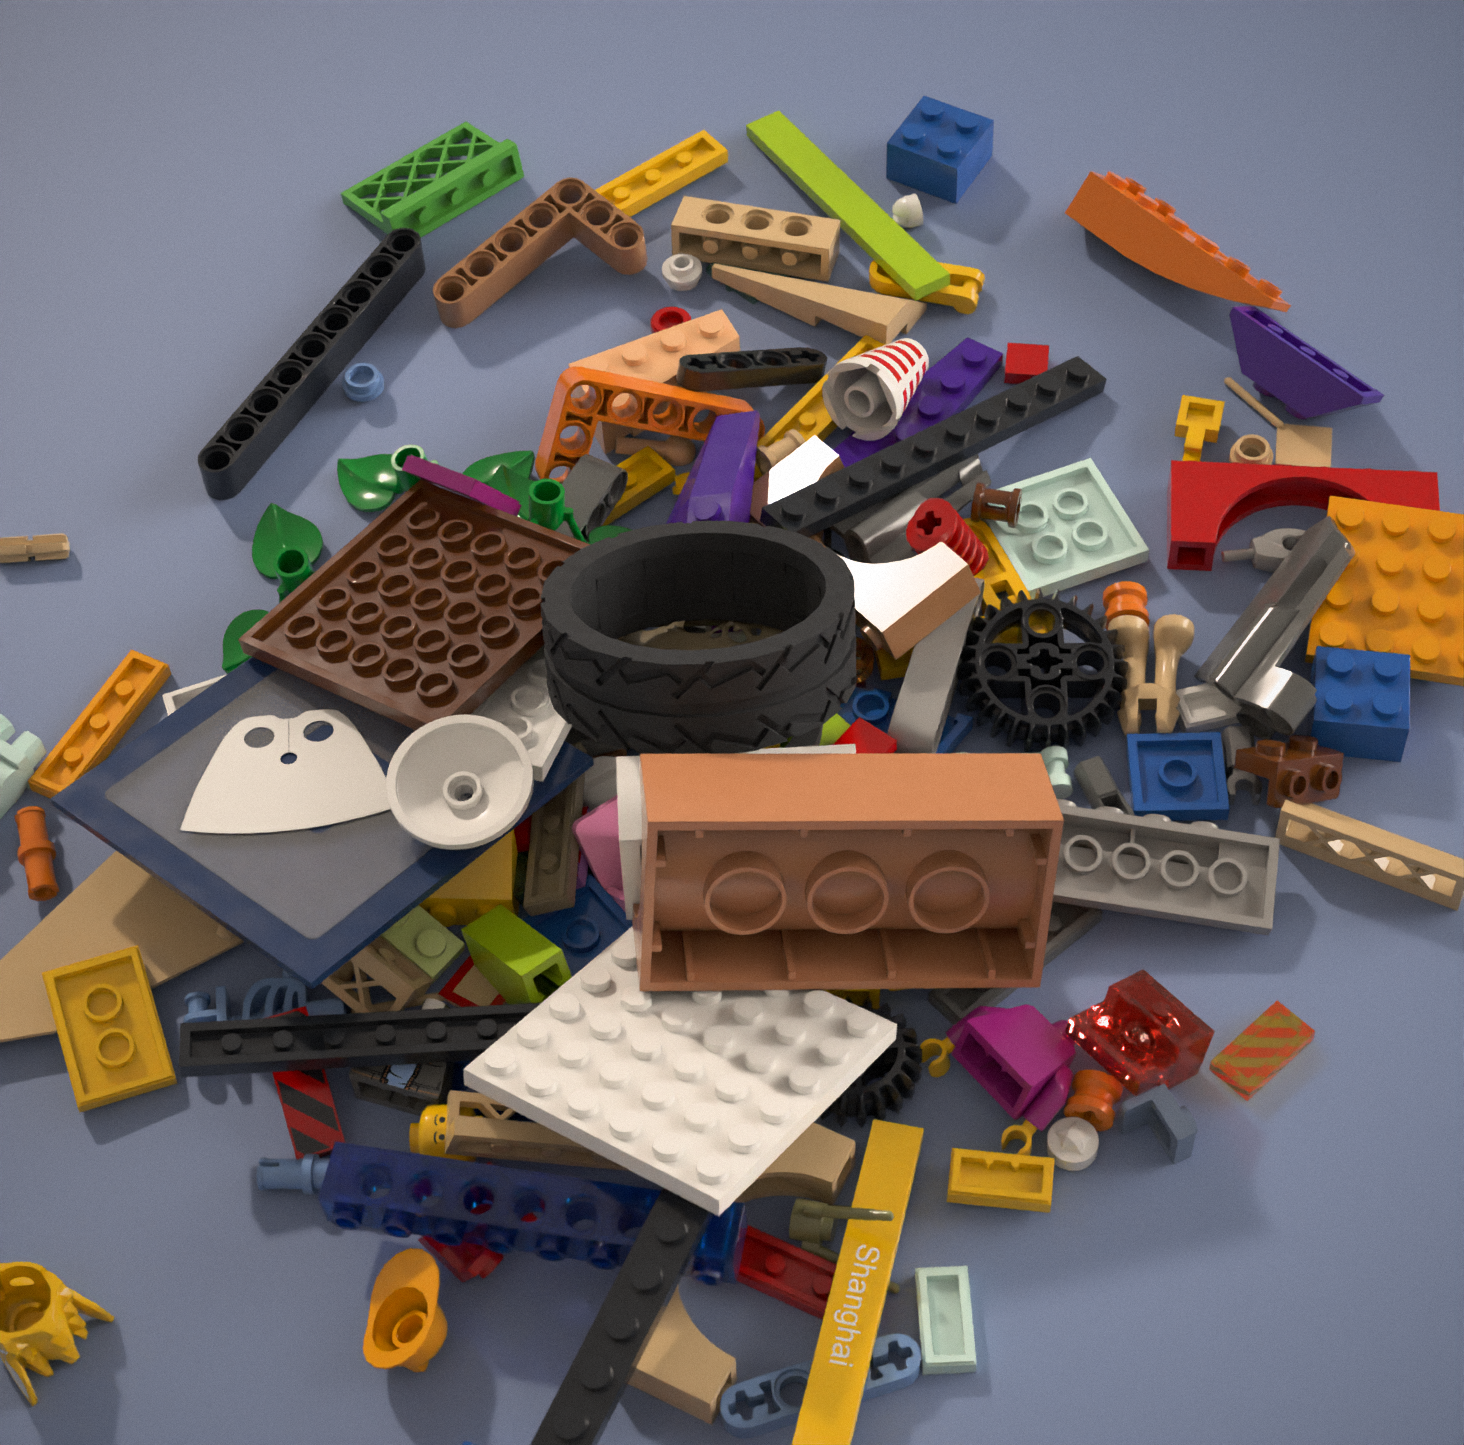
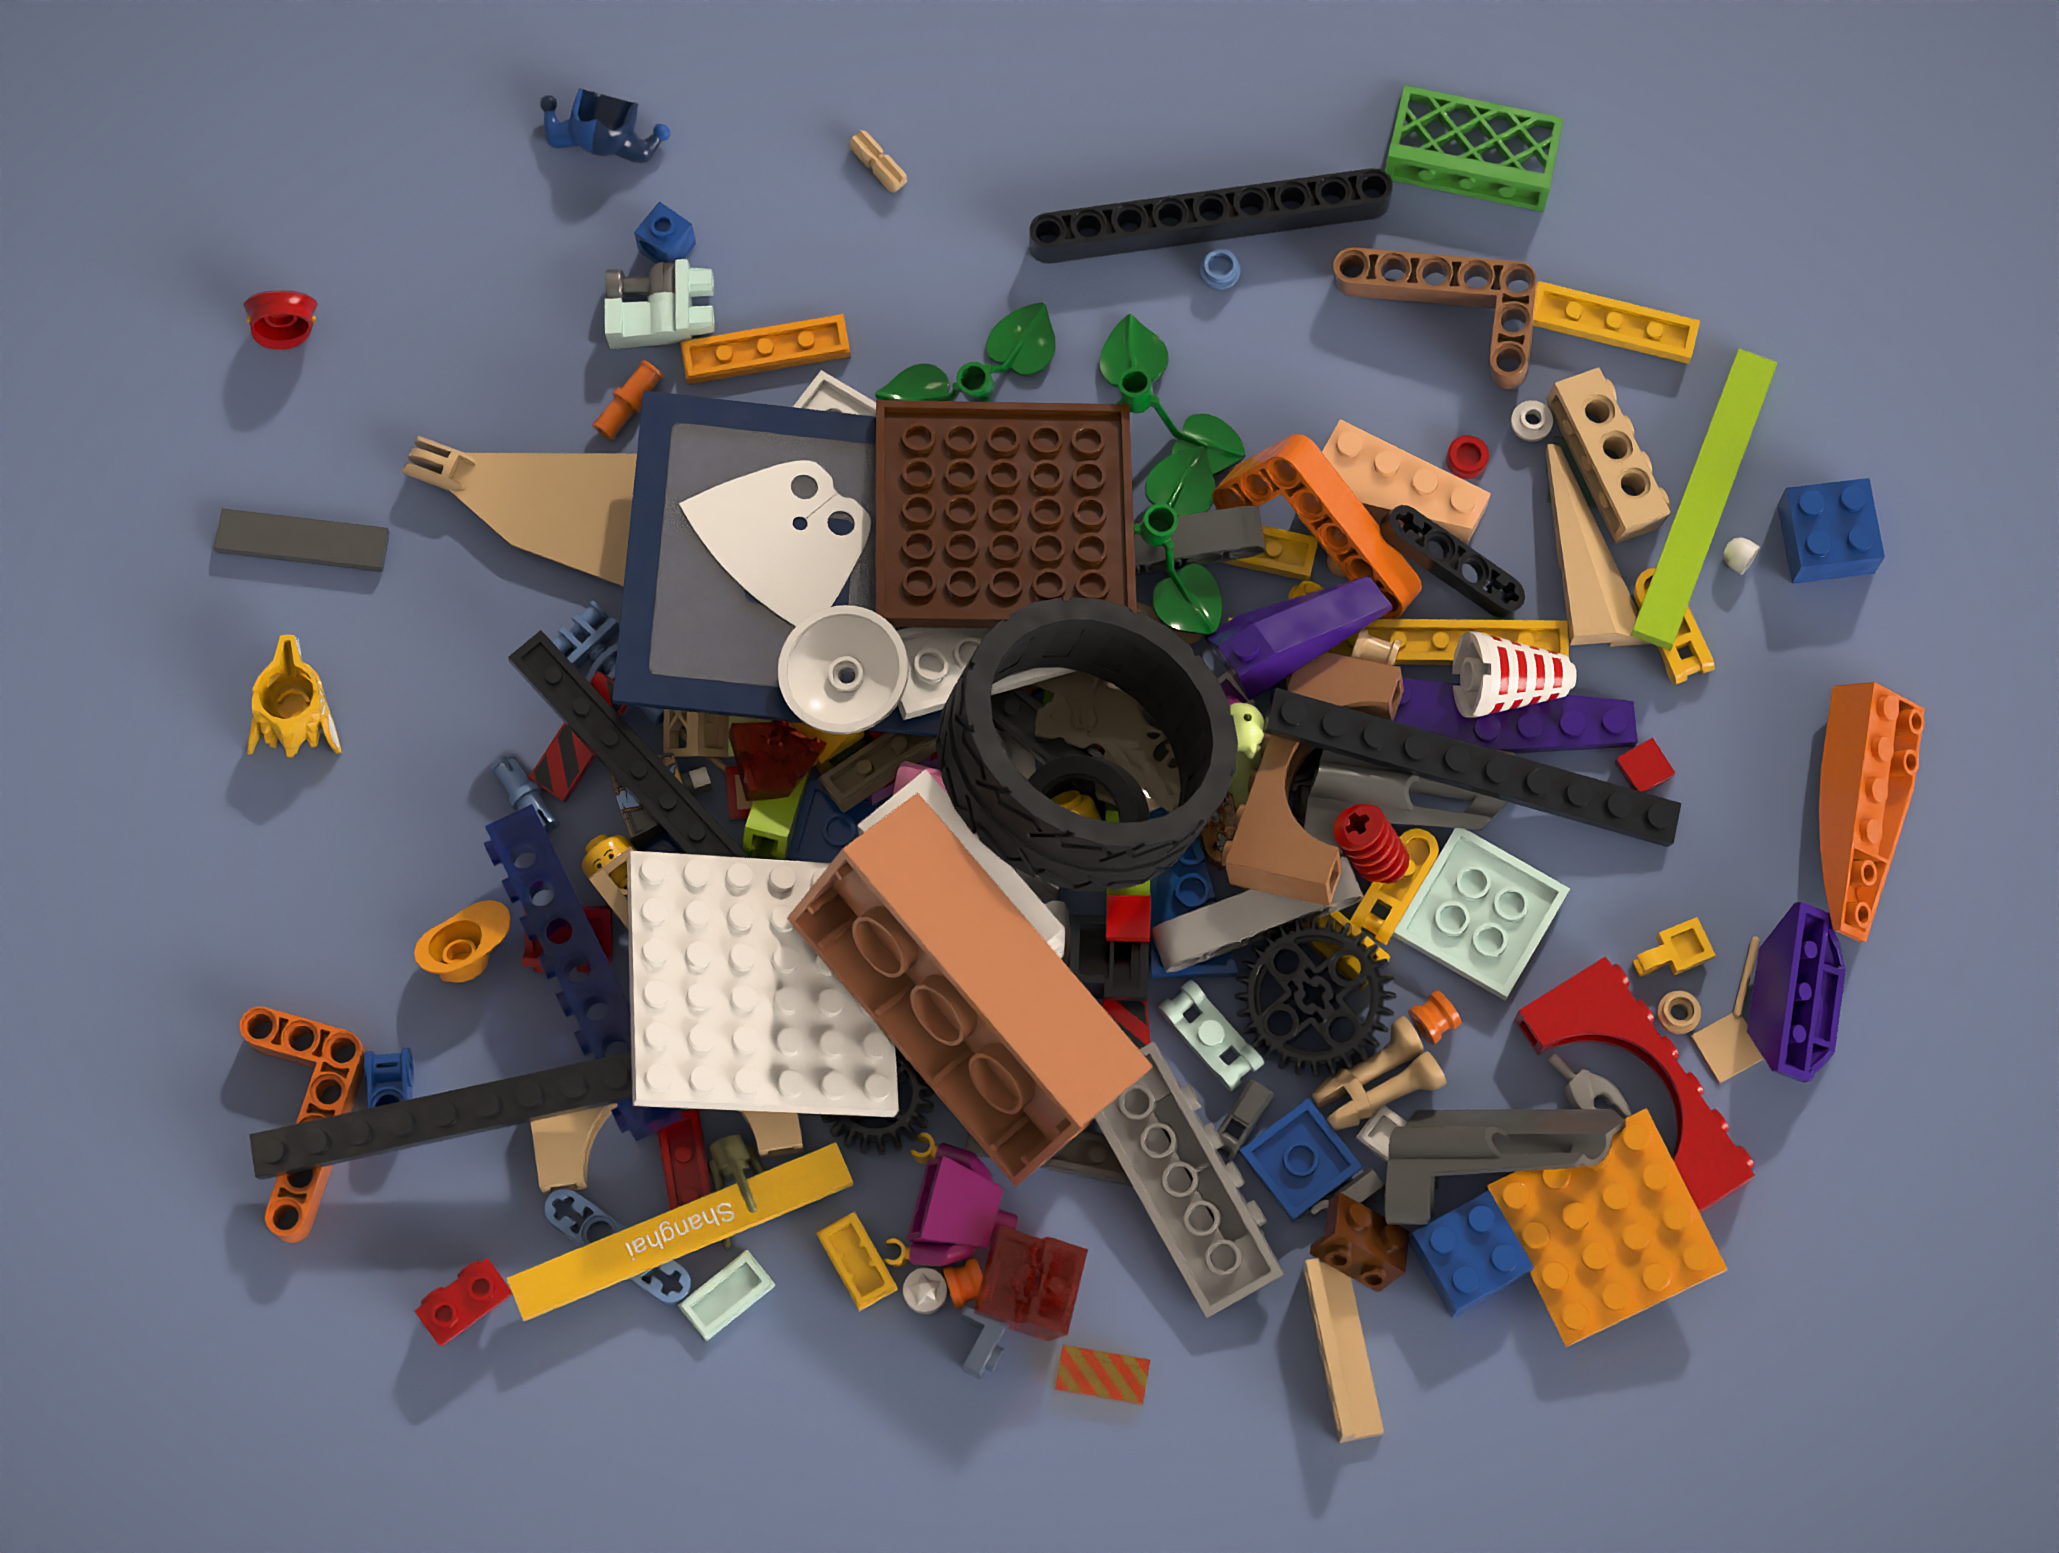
camera: 50 degrees right, 20 degrees up
yellow tile [41,945,177,1112] -> none
magenta tile [402,455,522,516] -> none
reddish brown bush [971,482,1022,528] -> none
none -> clear red slope [728,721,827,801]

